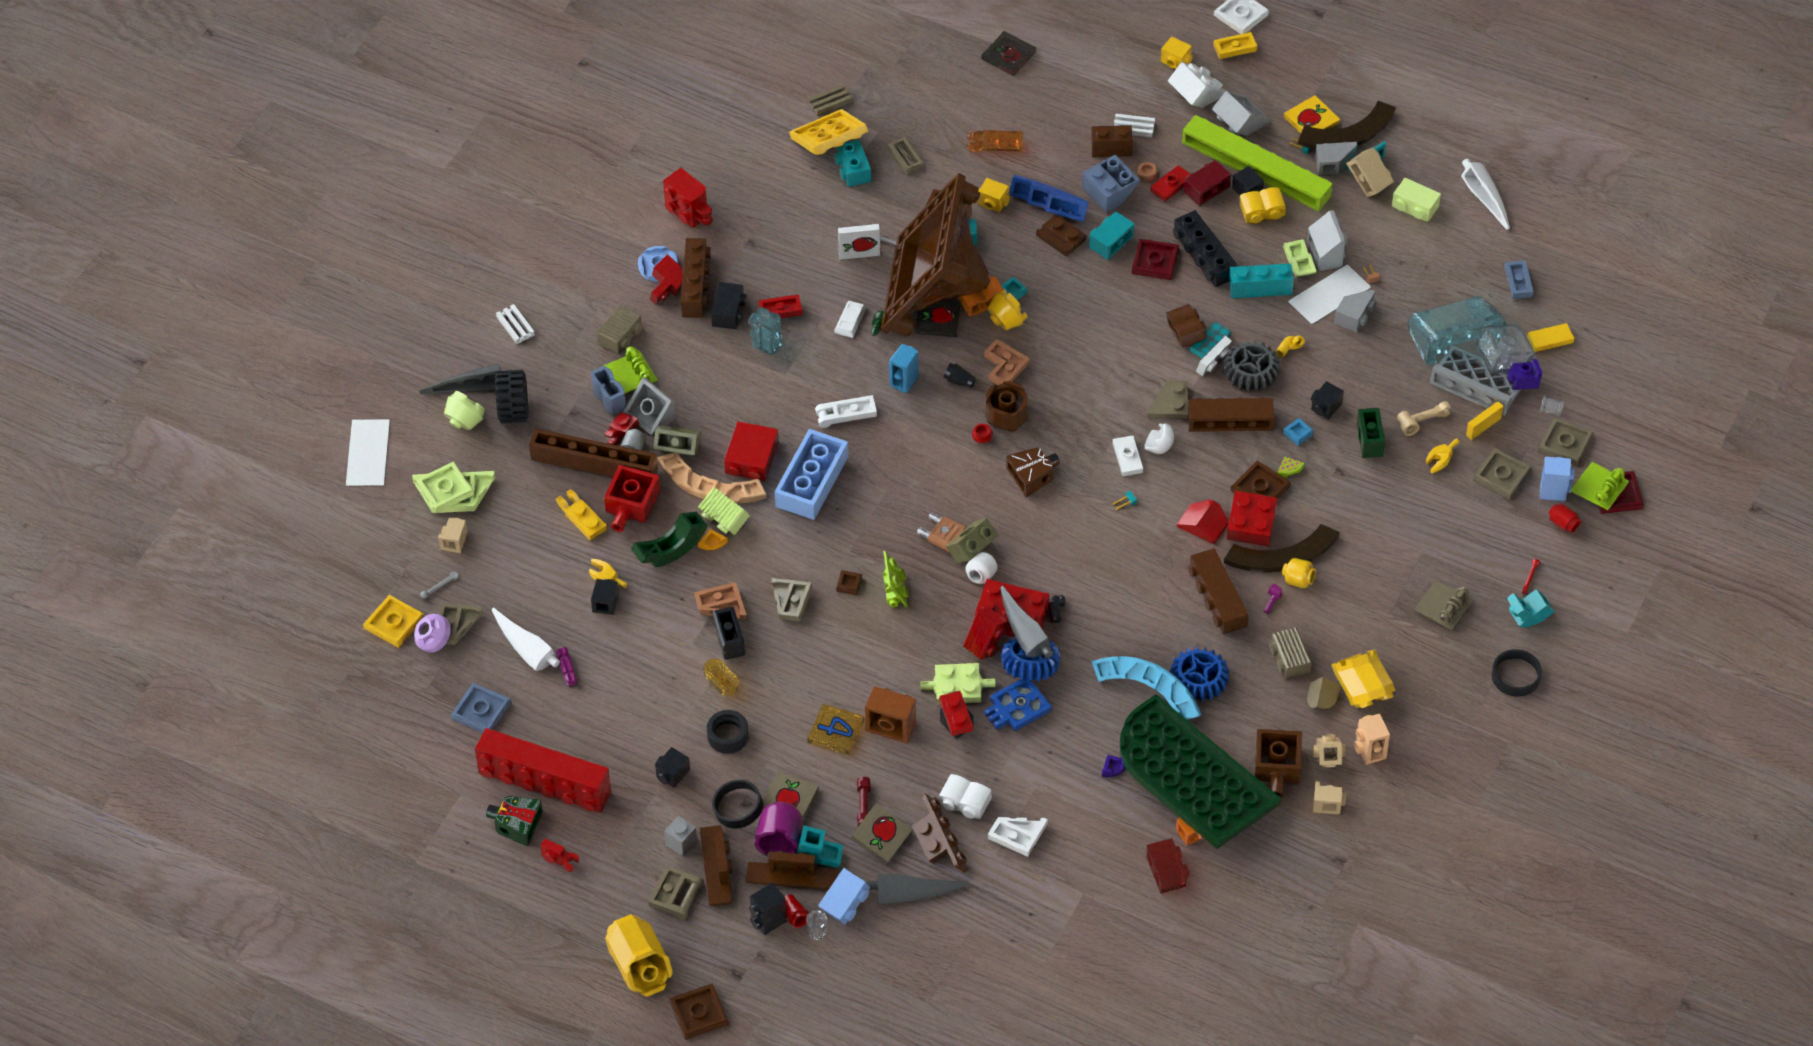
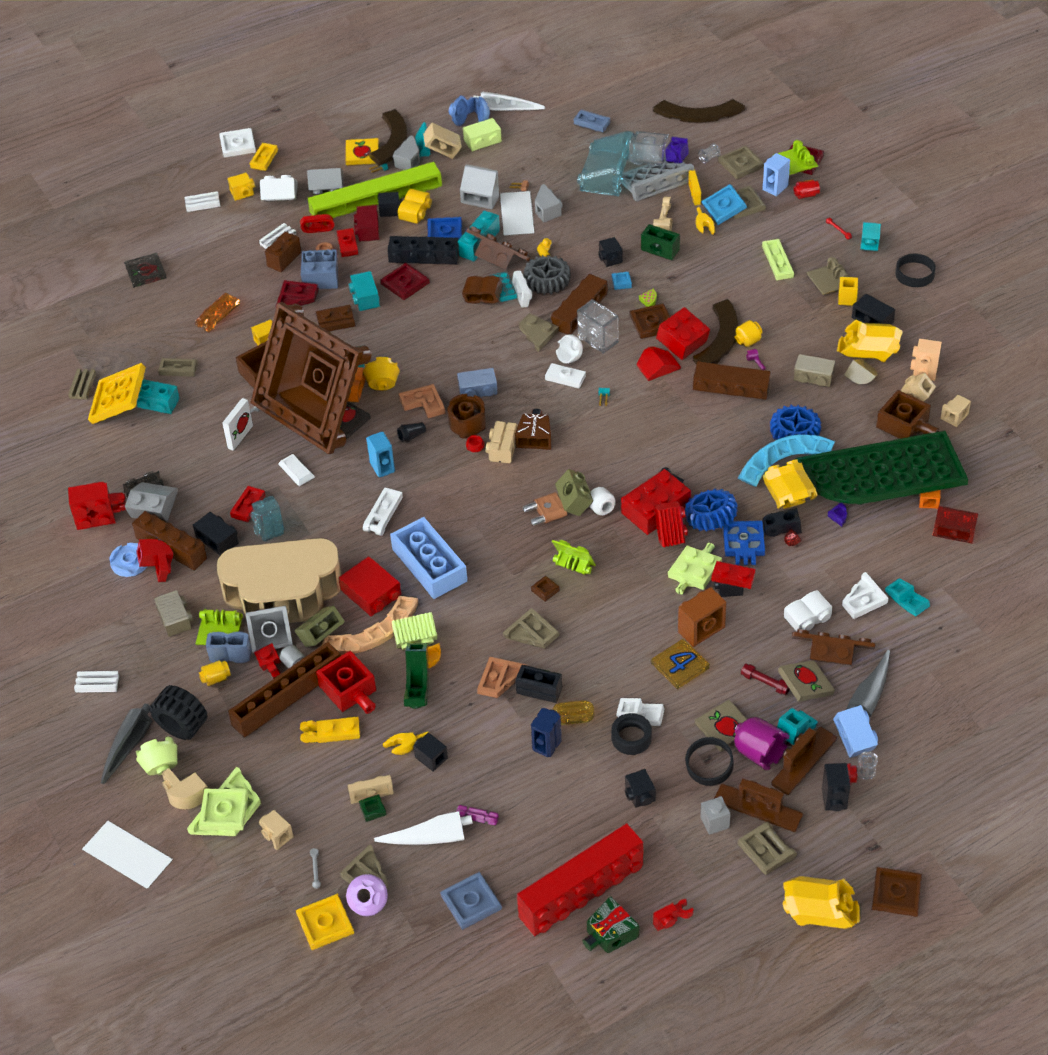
camera: 55 degrees left, 5 degrees down
dark green bar [871,310,884,336] -> none
piece [1000,585,1053,658] -> none
blue slope [1009,174,1089,222] -> none
yellowish green slope [1283,239,1316,277] -> none
yellow tile [1527,323,1574,352] -> none
none -> clear smoke hinge [123,471,164,499]
none -> light grey slope [125,482,178,523]
none -> tan brick [162,768,208,809]
none -> white tile [185,191,220,212]
none -> yellow brick [198,660,231,686]
none -> tan brick [217,538,341,623]
none -> dark red wing [276,280,319,307]
none -> red plate [300,214,334,233]
none -> tan plate [348,775,394,804]
none -> dark green tile [359,794,387,822]
none -> blue tile [428,217,462,240]
none -> medium blue animal [449,96,490,126]
none -> sand blue brick [457,368,498,397]
none -> reddish brown bracket [466,226,530,270]
none -> tan brick [486,421,518,463]
none -> dark blue brick [531,708,562,757]
none -> clear brick [577,299,619,354]
none -> white slope [616,698,665,726]
none -> dark brown tile [653,99,745,123]
none -> dark azure tile [701,184,747,225]
none -> yellowish green tile [762,239,794,280]
none -> black leg [762,508,802,537]
none -> yellow brick [763,459,818,509]
none -> clear red hinge [784,529,802,546]
none -> yellow brick [838,277,858,306]
none -> black brick [852,294,895,324]
none -> teal slope [885,578,930,617]

